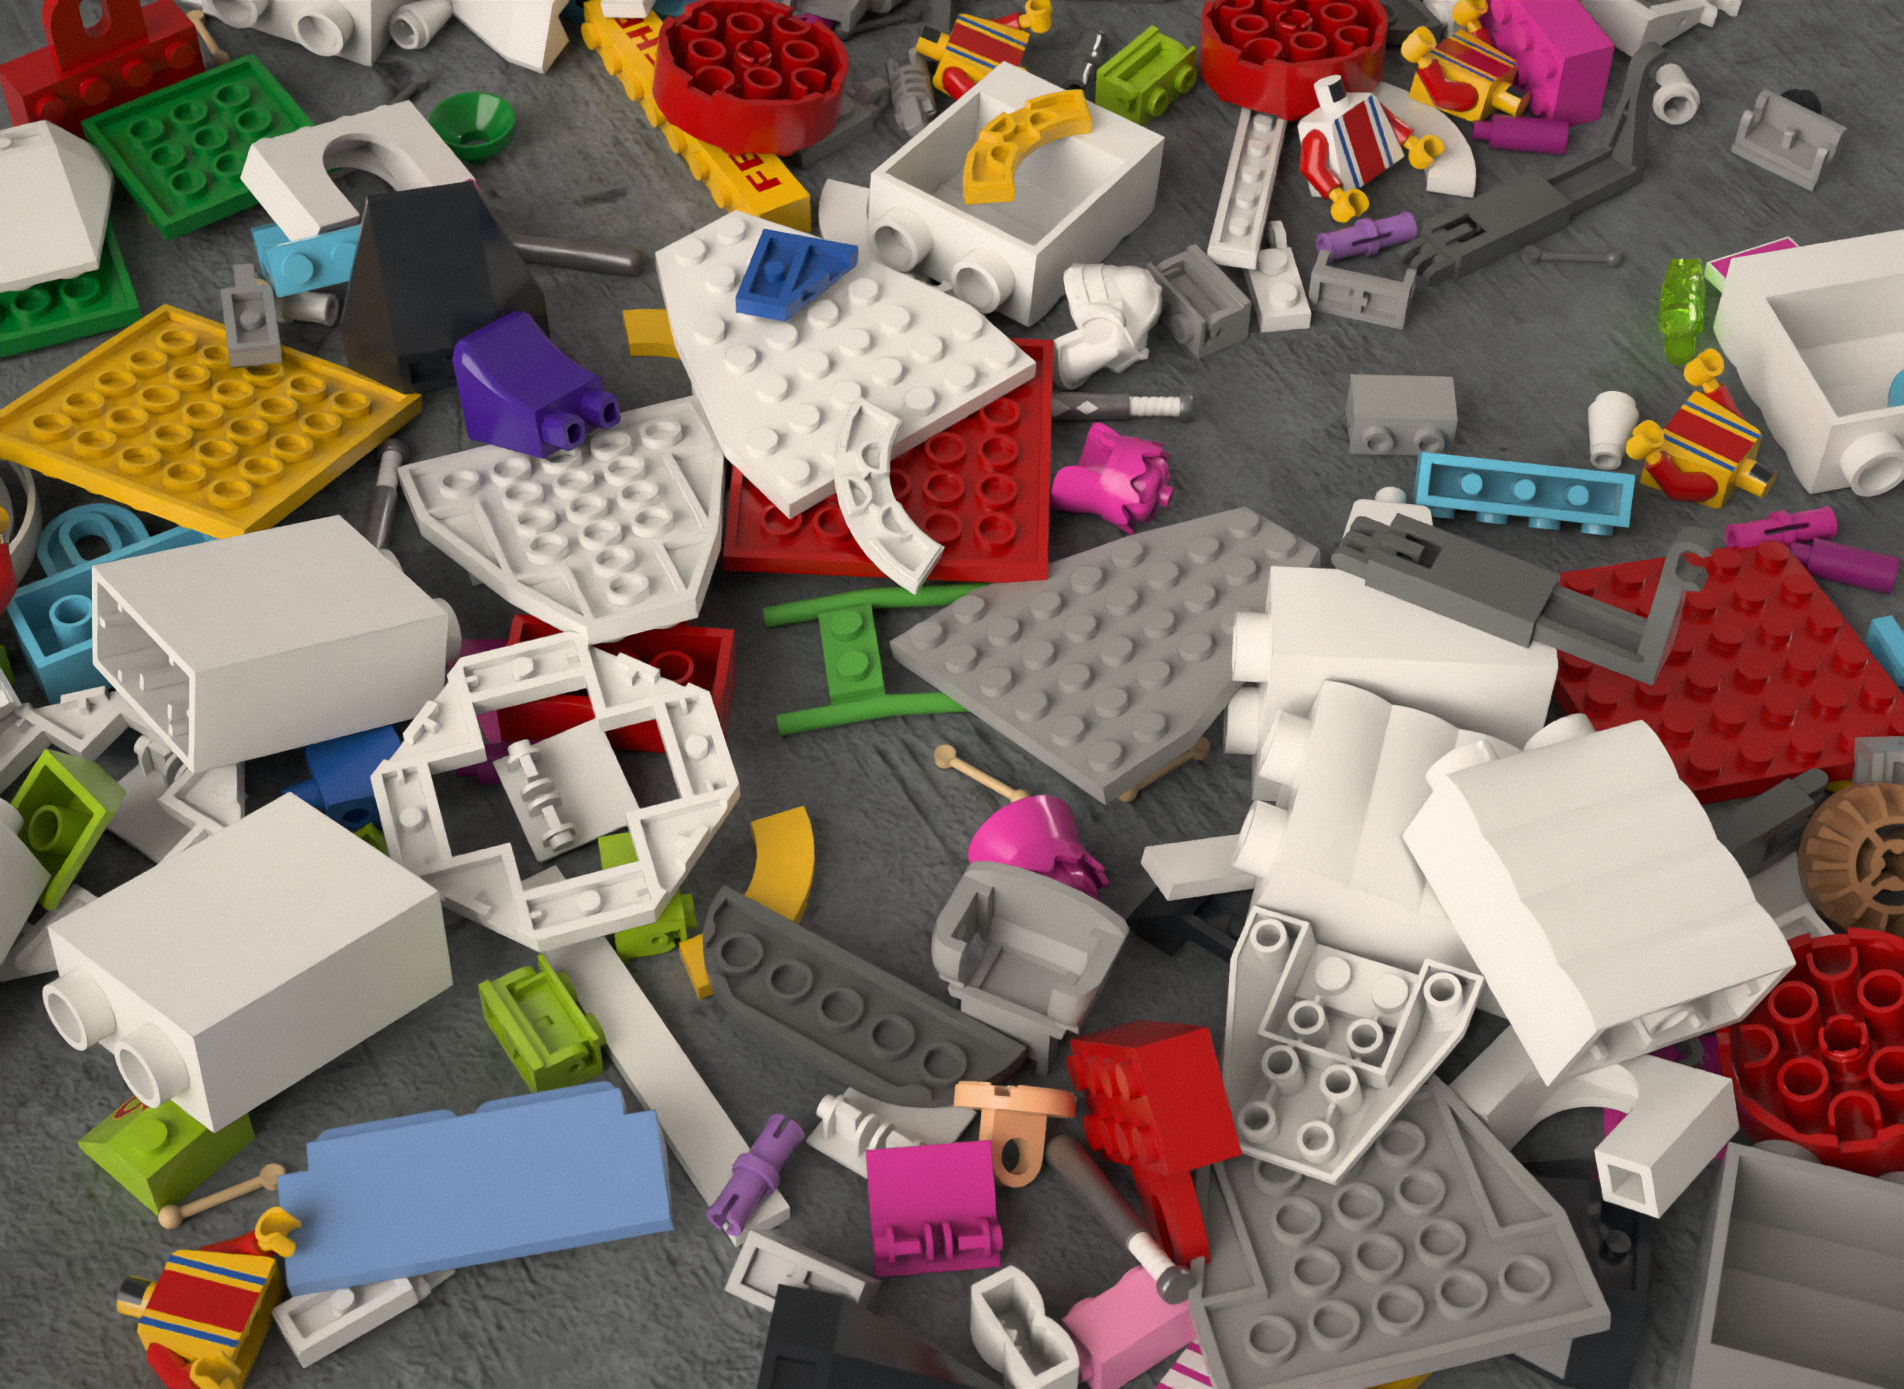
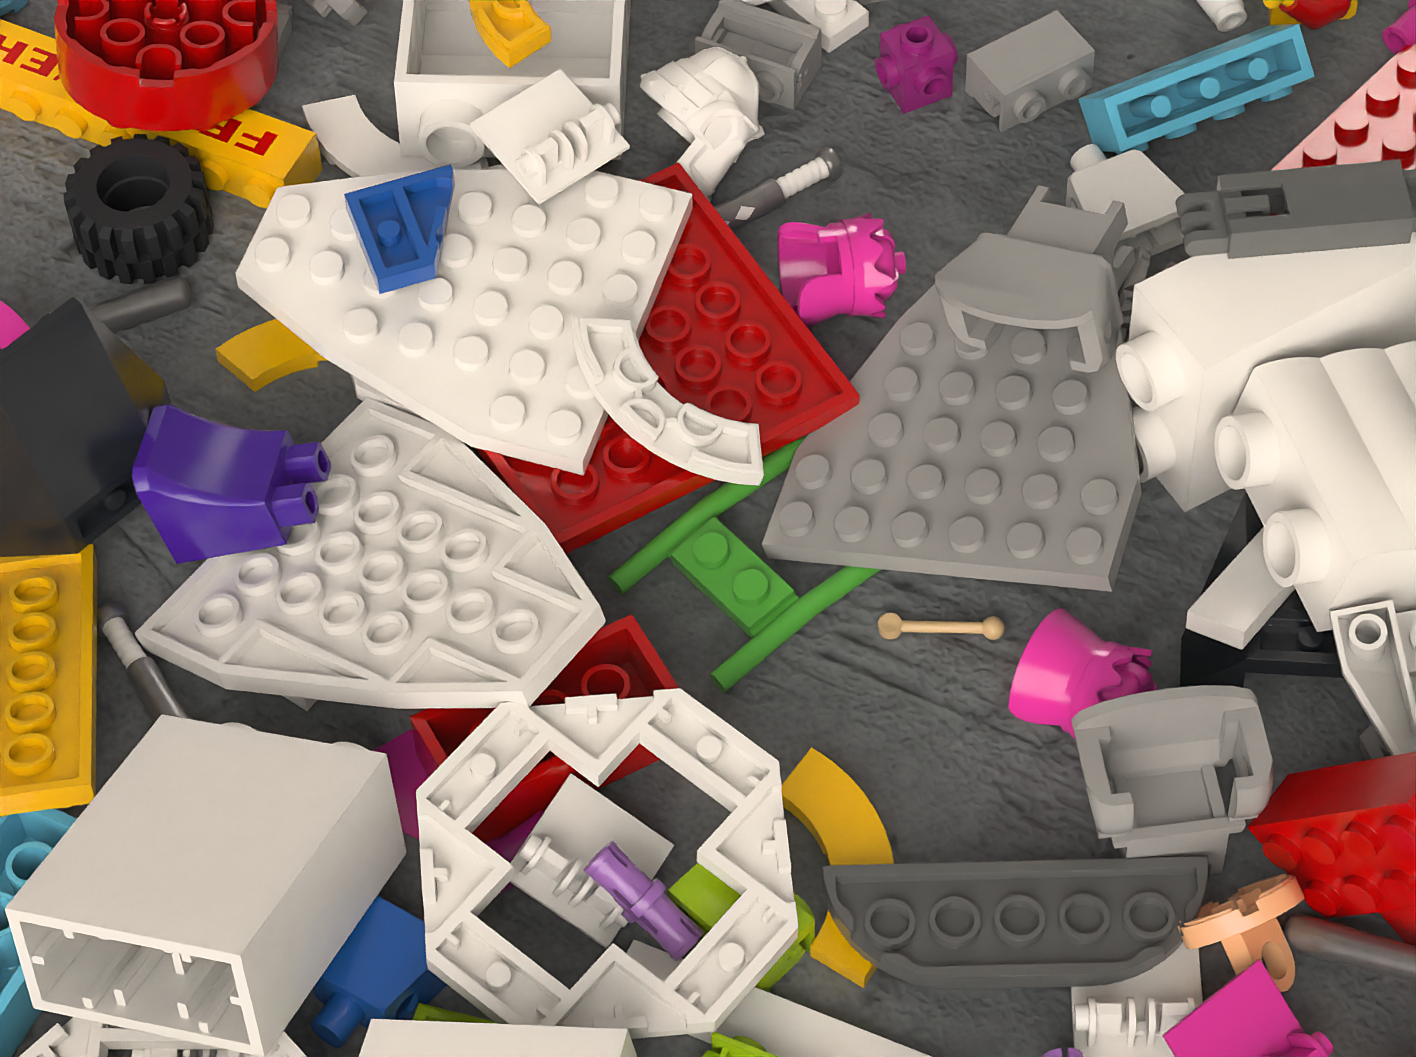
camera: 30 degrees left, 5 degrees up
none -> black tyre [63,134,214,284]
none -> white hinge [470,69,630,205]
none -> medium lavender pin [583,841,704,961]
none -> magenta brick [875,15,958,114]
none -> light grey piece [935,185,1136,373]

